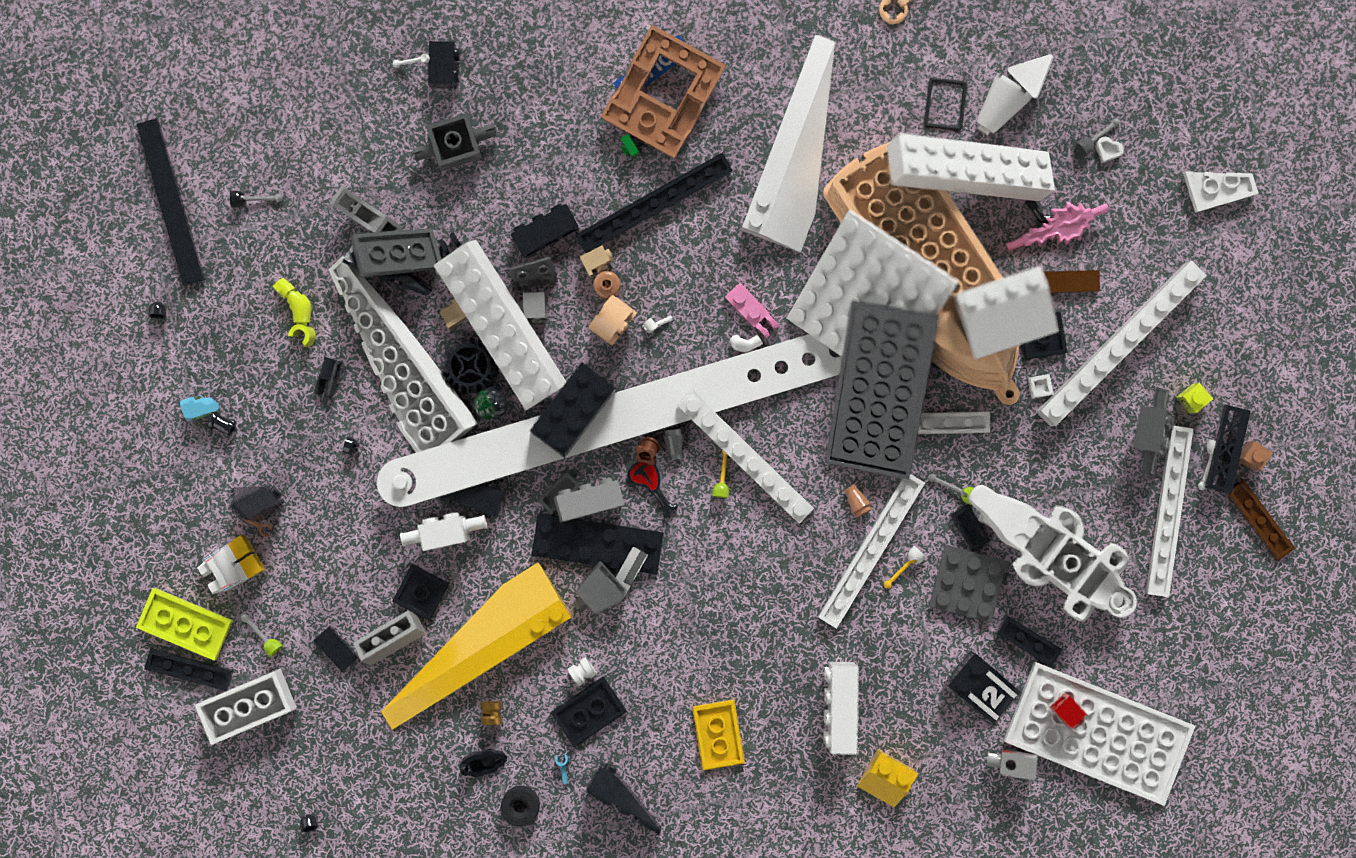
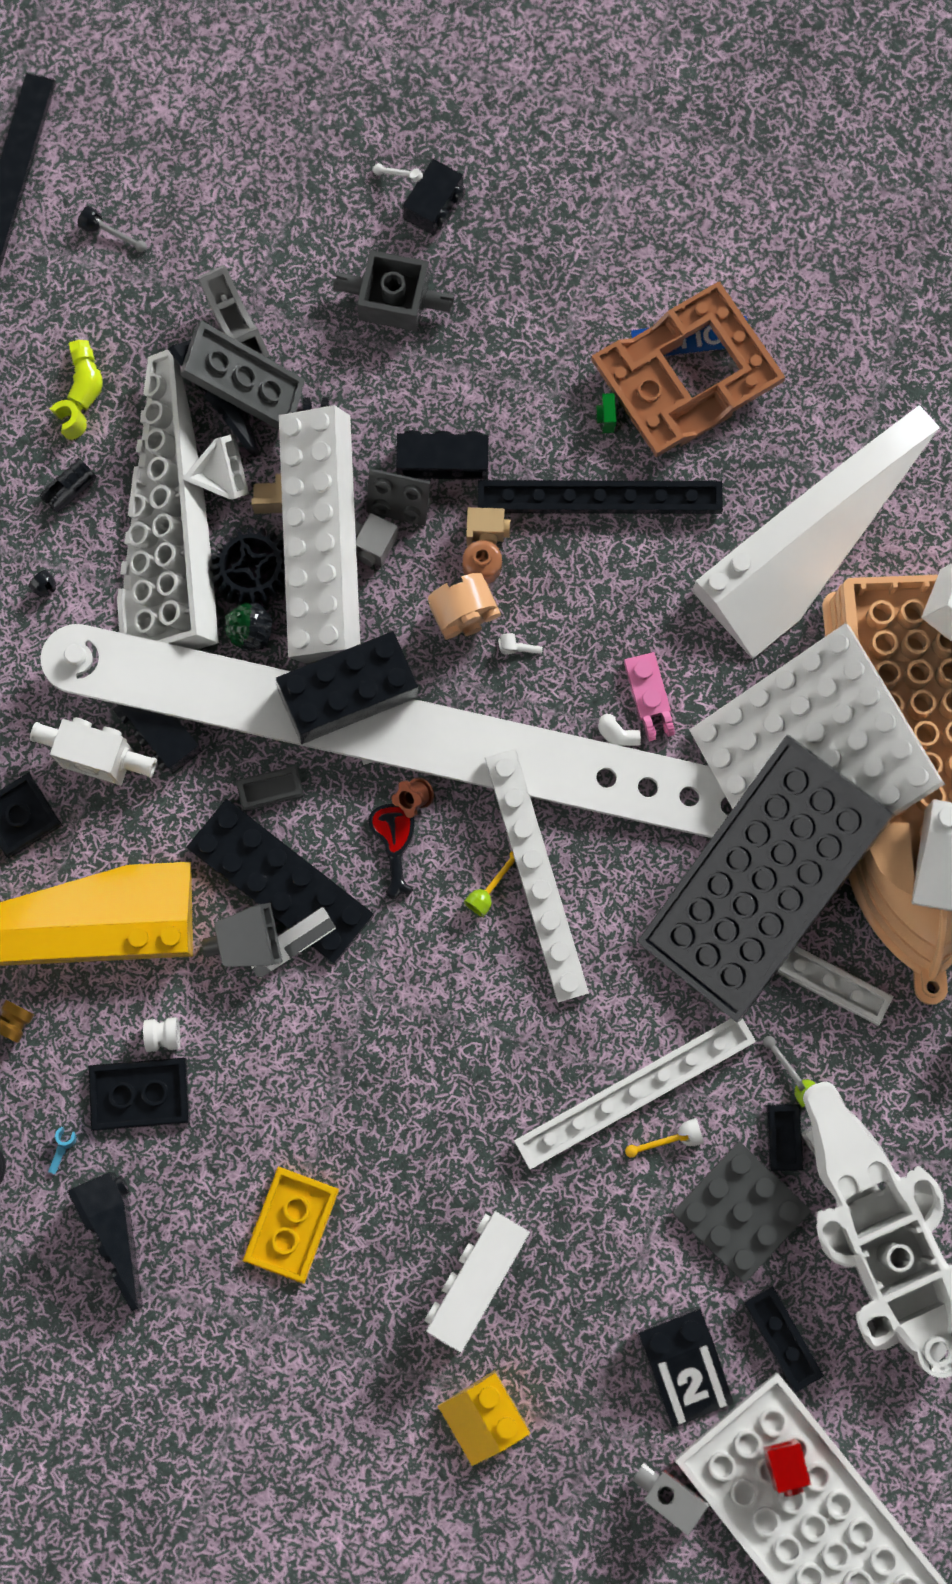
camera: 30 degrees right, 10 degrees down
light grey brick [554,478,624,523] -> none
dark grey cone [663,428,684,460] -> none
nougat cone [844,485,872,518] -> none
none -> white slope [182,434,249,499]

